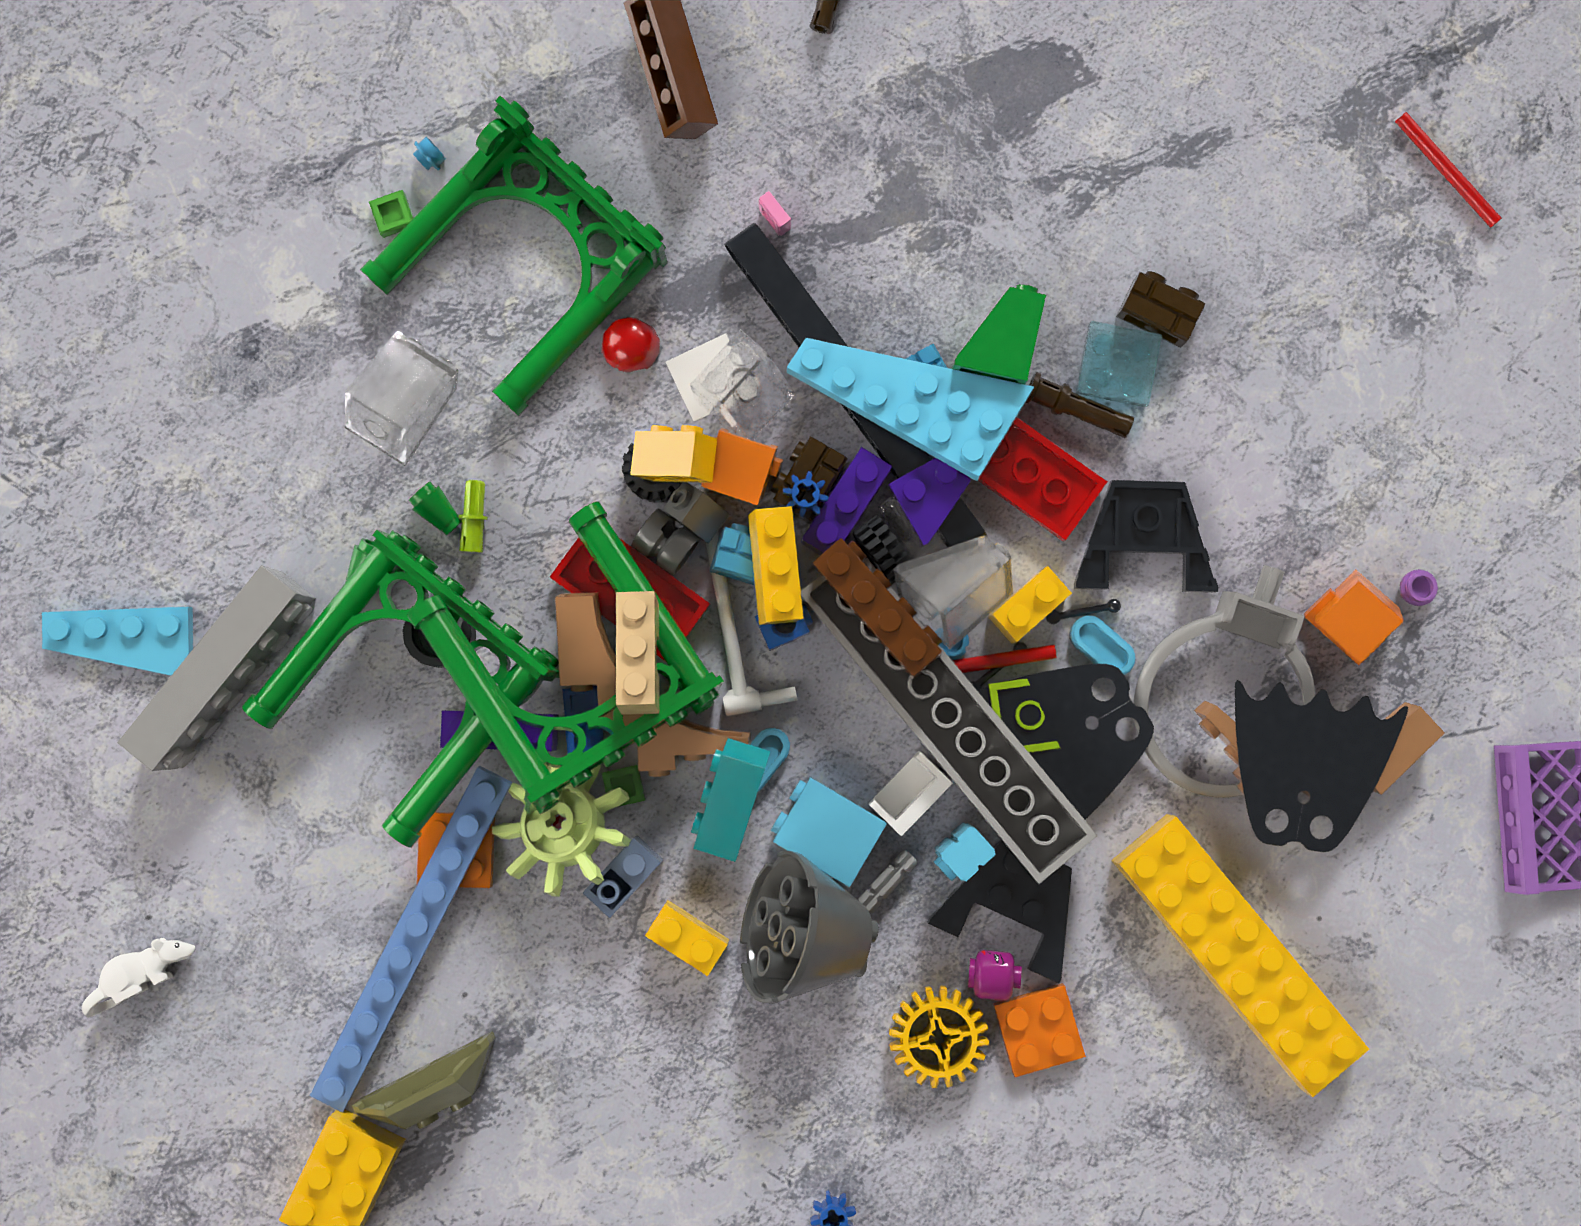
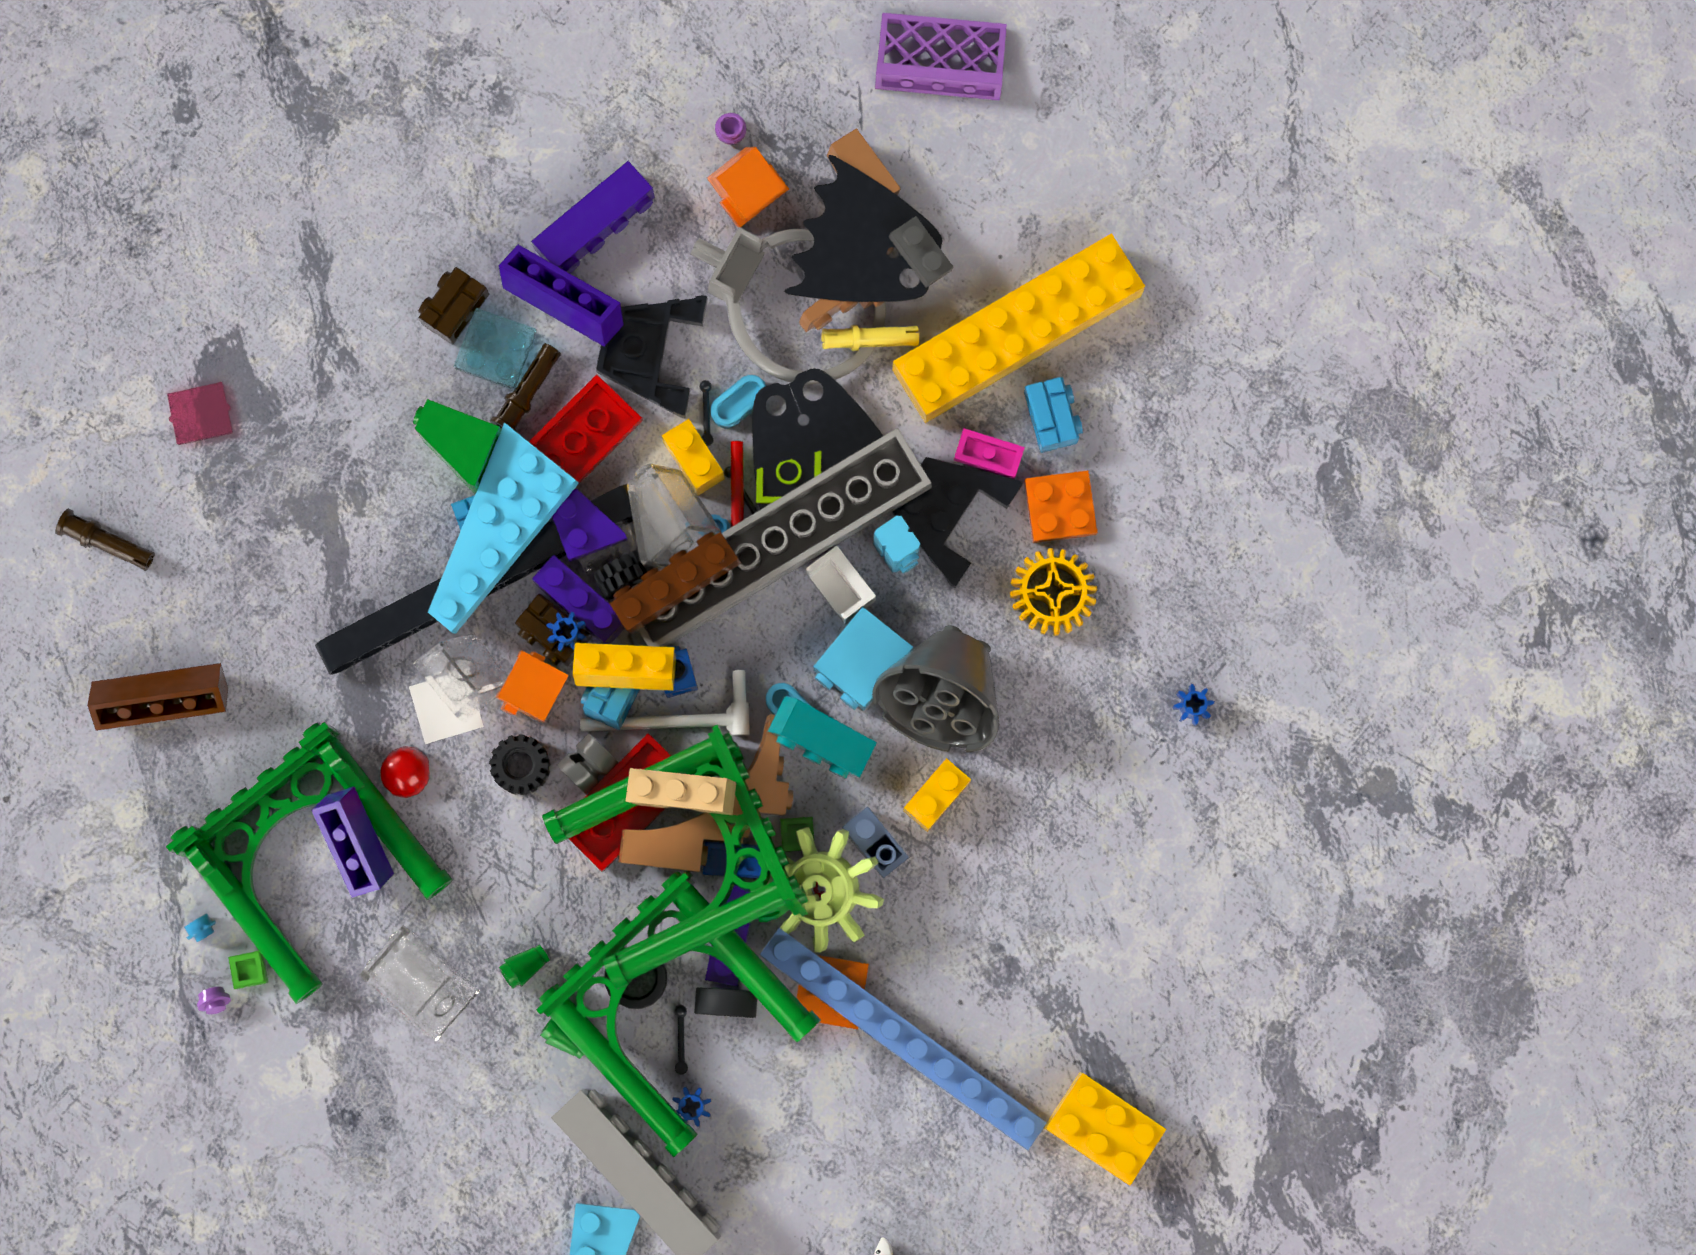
camera: 80 degrees left, 5 degrees down
olive wedge [352,1031,496,1129] -> none
lime axle [458,480,488,553] -> none
yellow brick [631,425,717,483] -> none
dark grey brick [662,482,730,544] -> none
bright pink tile [759,191,791,236] -> none
light grey axle [858,850,917,914] -> none
magenta head [968,950,1022,1001] -> none
red bar [1395,112,1502,228] -> none
none -> clear pink piece [167,382,233,445]
none -> medium lavender plate [197,987,231,1015]
none -> dark purple brick [311,786,394,898]
none -> dark purple brick [498,244,623,347]
none -> dark purple brick [531,160,655,273]
none -> blue gear [672,1087,712,1127]
none -> black hinge [674,1005,688,1075]
none -> black tyre [694,987,758,1018]
none -> light yellow pin [821,325,919,351]
none -> dark grey plate [889,216,954,288]
none -> dark pink plate [954,428,1025,479]
none -> dark azure brick [1024,377,1083,453]

